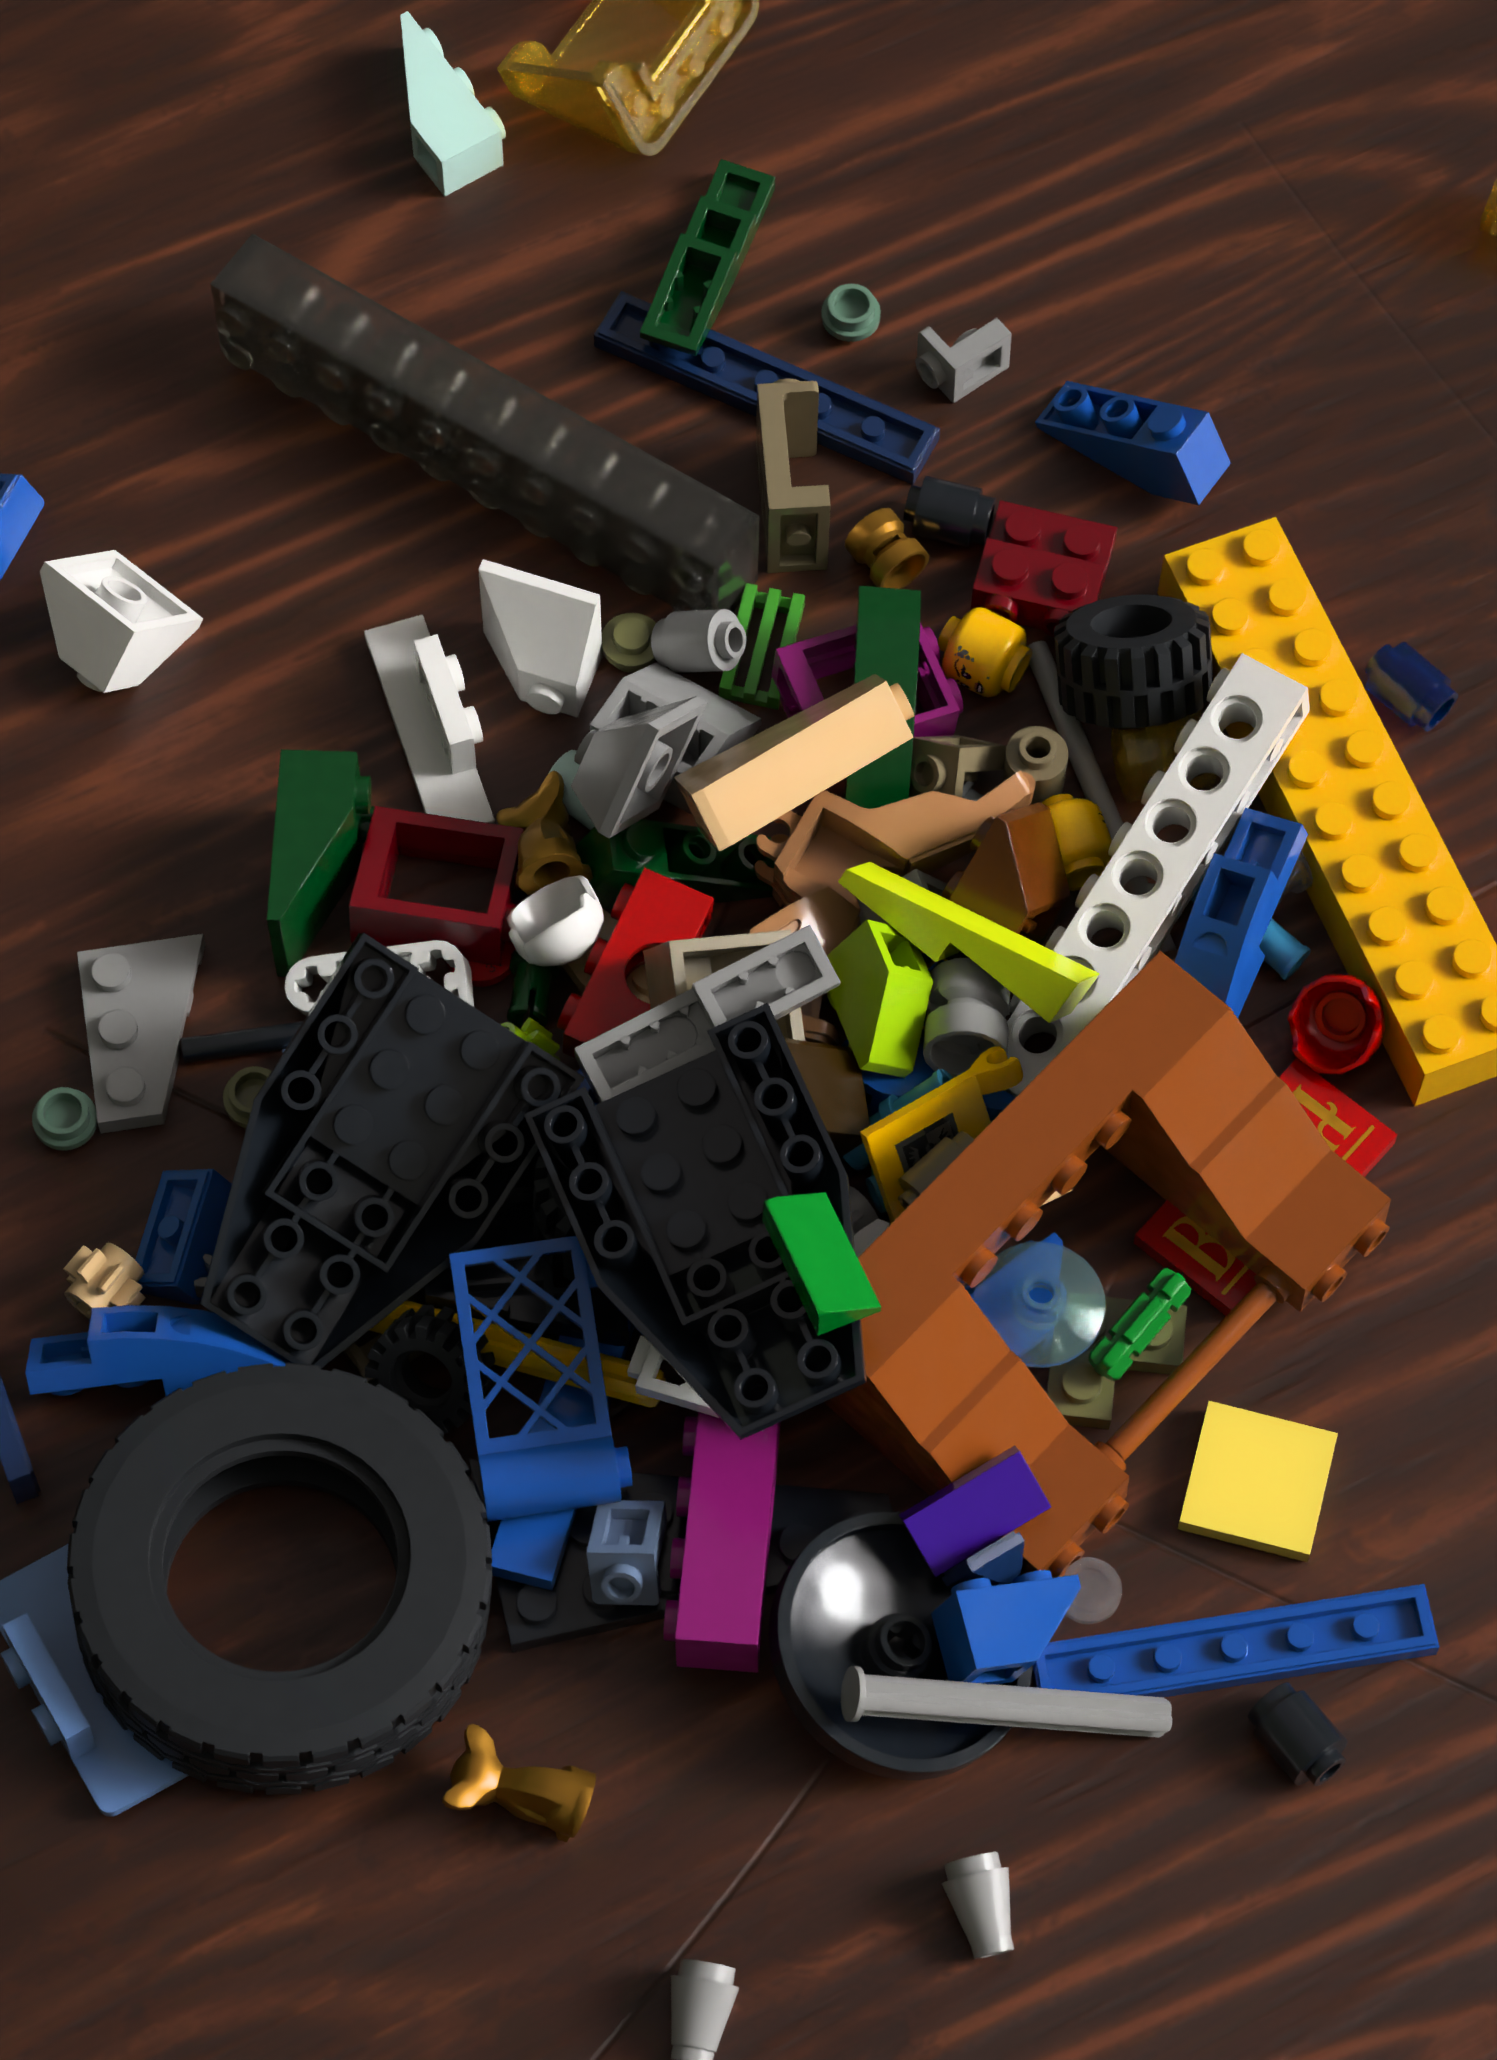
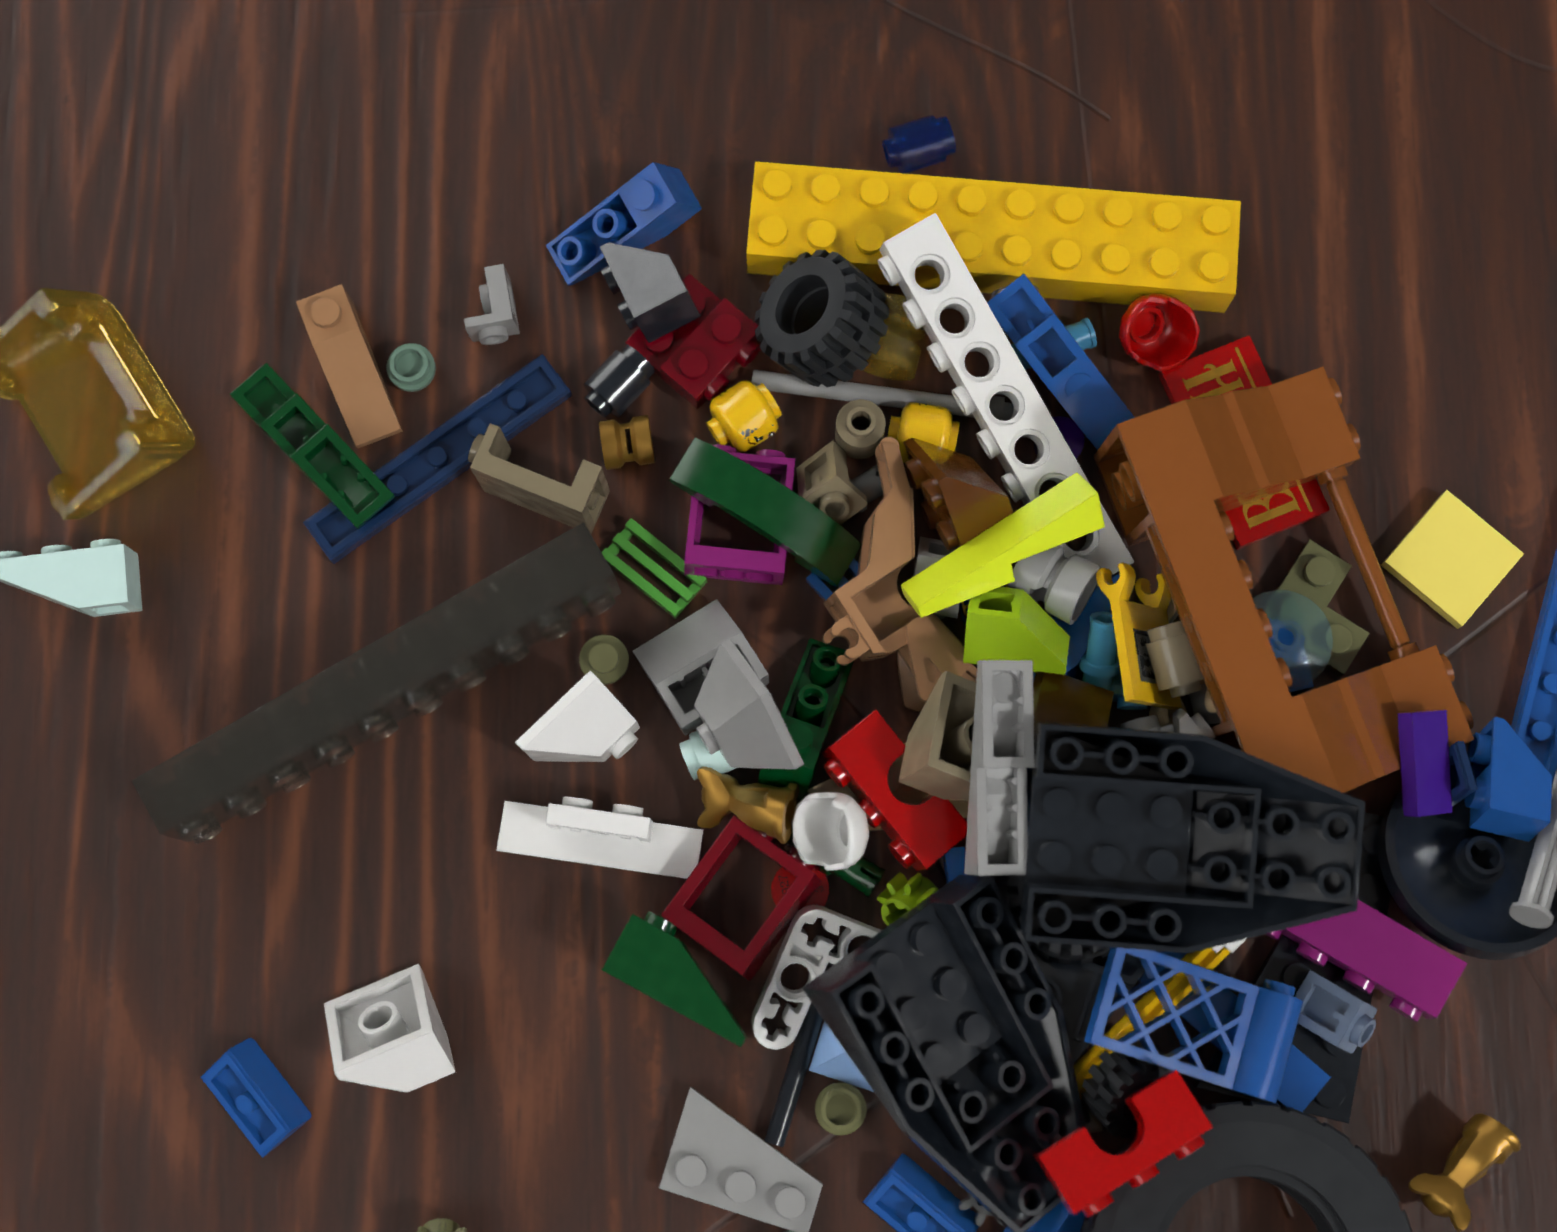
camera: 60 degrees left, 15 degrees up
light grey brick [651,609,746,673] -> none
tan slope [674,674,914,852] -> none
green slope [762,1192,881,1336] -> none
clear plate [1064,1557,1122,1624] -> none
green axle [1088,1268,1191,1381] -> none
none -> medium nougat slope [296,284,403,449]
none -> slope [600,242,701,343]
none -> red arch [1034,1070,1213,1218]

